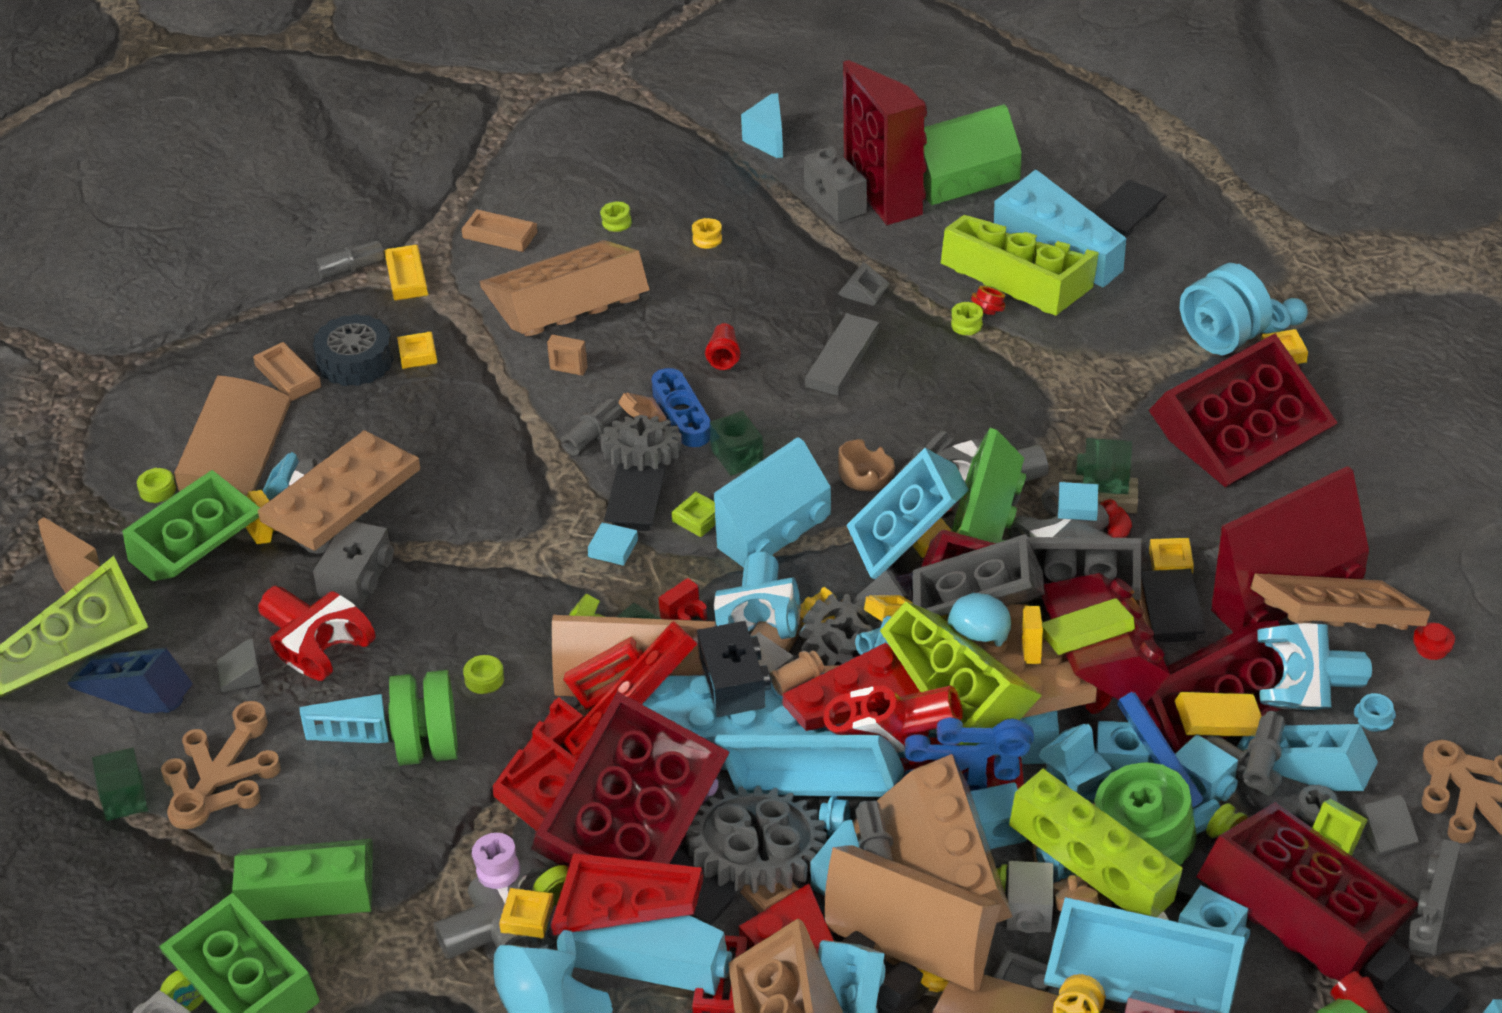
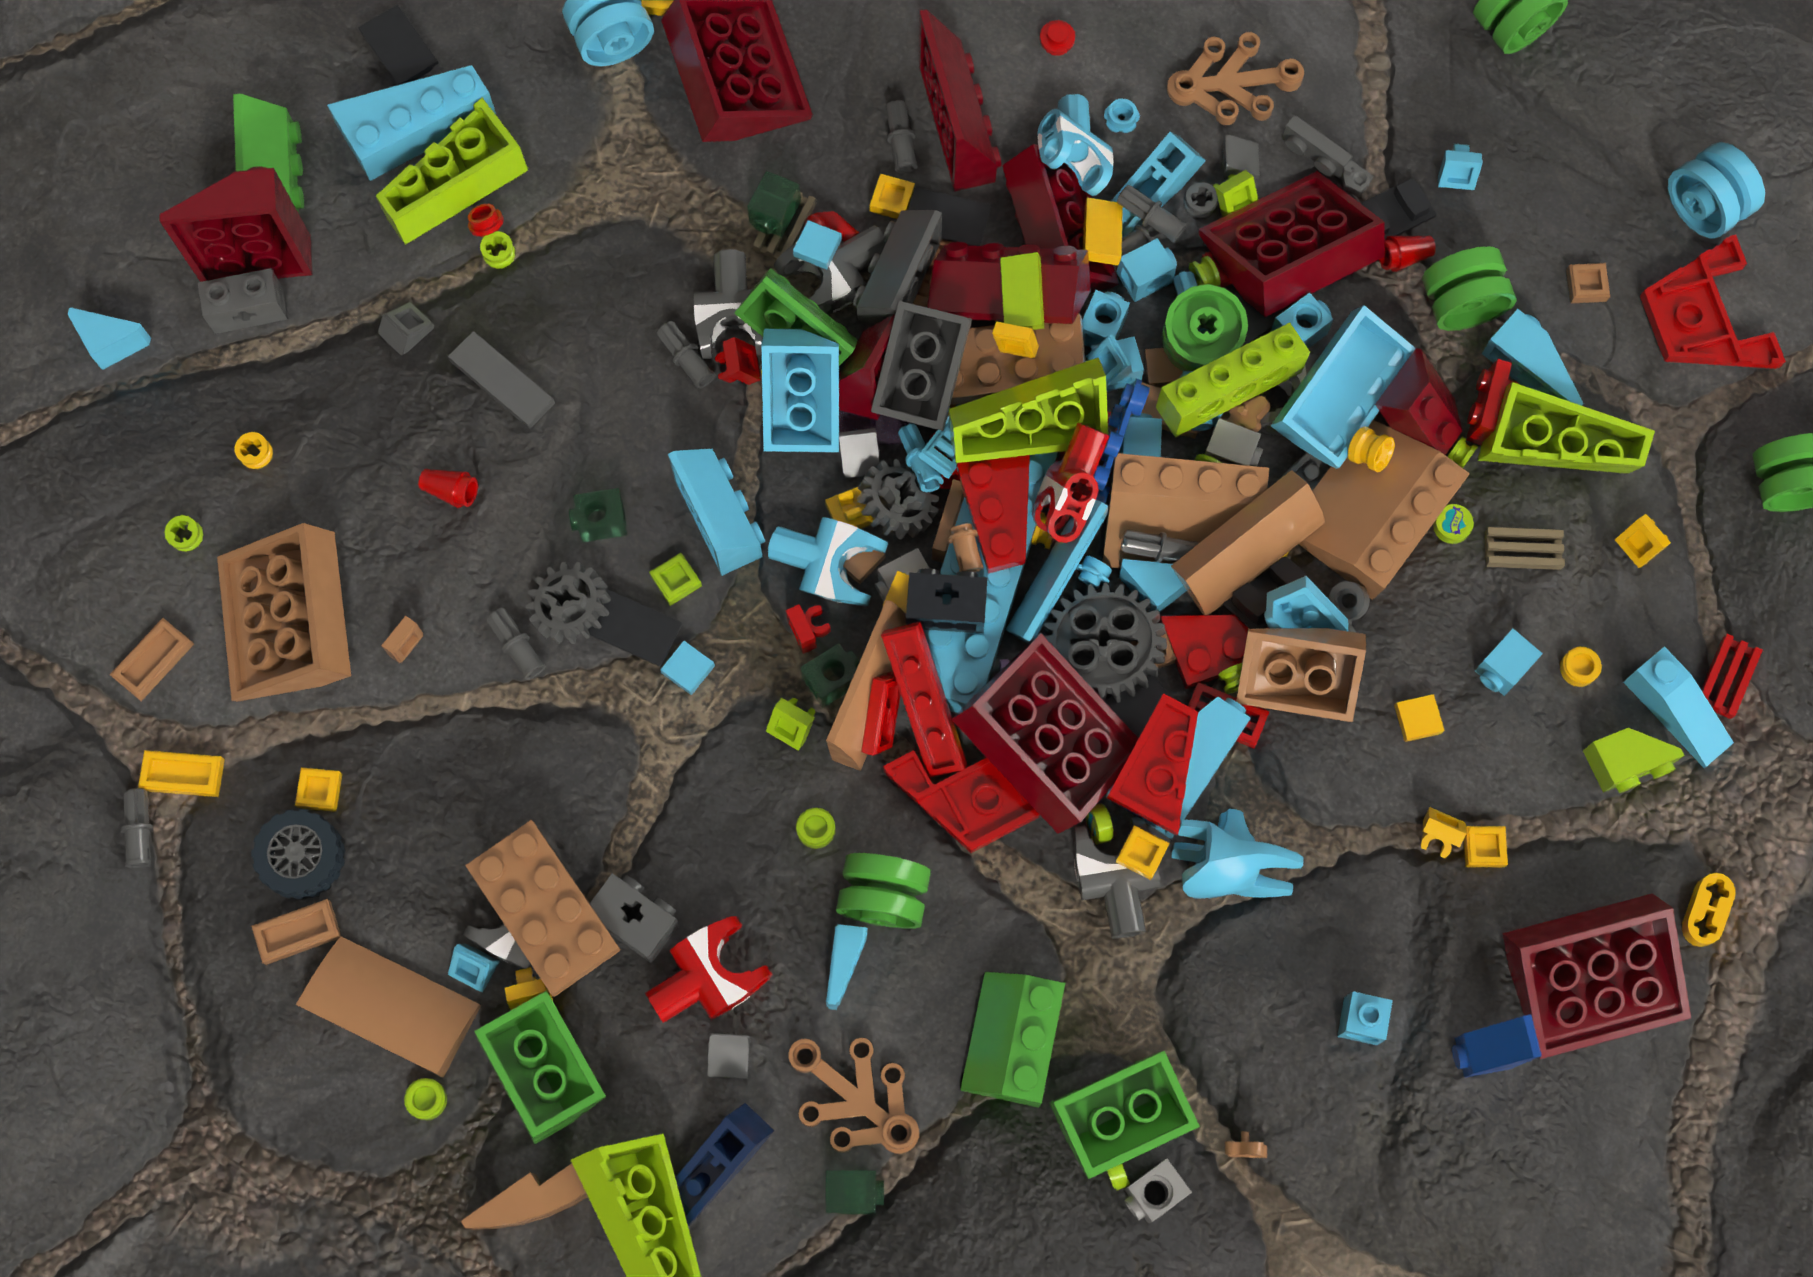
camera: 75 degrees left, 30 degrees up
lavender wheel [471,833,520,889] -> none
medium nougat tile [618,393,667,422] -> none
blue beam [651,368,711,447] -> none
medium nougat hair [838,439,895,492] -> none
yellow tile [864,595,913,622] -> none
medium azure hair [947,593,1011,647] -> none
blue tile [1117,692,1203,809] -> none
medium nougat plate [1251,573,1431,630] -> none

